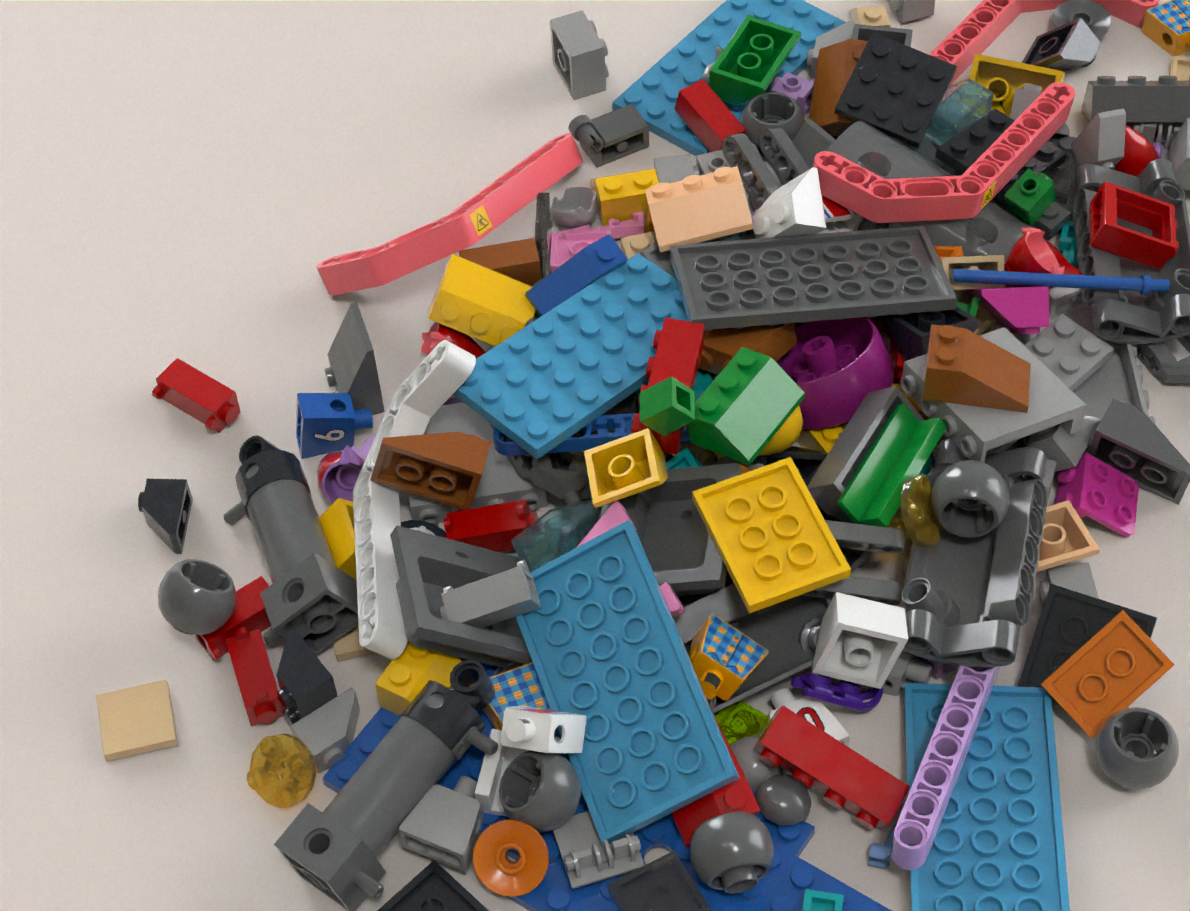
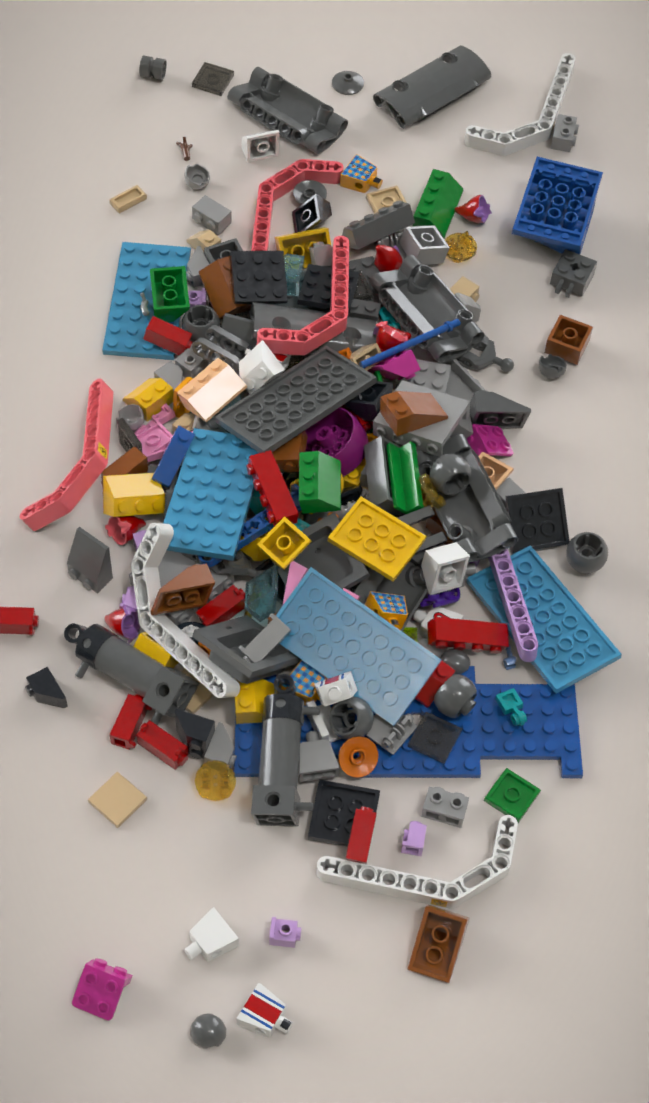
camera: 40 degrees left, 5 degrees up
dark grey wheel [158,559,236,635] -> none
blue torso [296,393,373,459] -> none
light grey brick [550,10,609,100] -> none
dark grey hinge [568,104,649,168] -> none
green brick [639,376,695,436] -> none
green brick [1004,168,1056,226] -> none
orange plate [1041,610,1175,739] -> none
light grey slope [1071,108,1126,170] -> none
red window [1090,181,1179,270] -> none

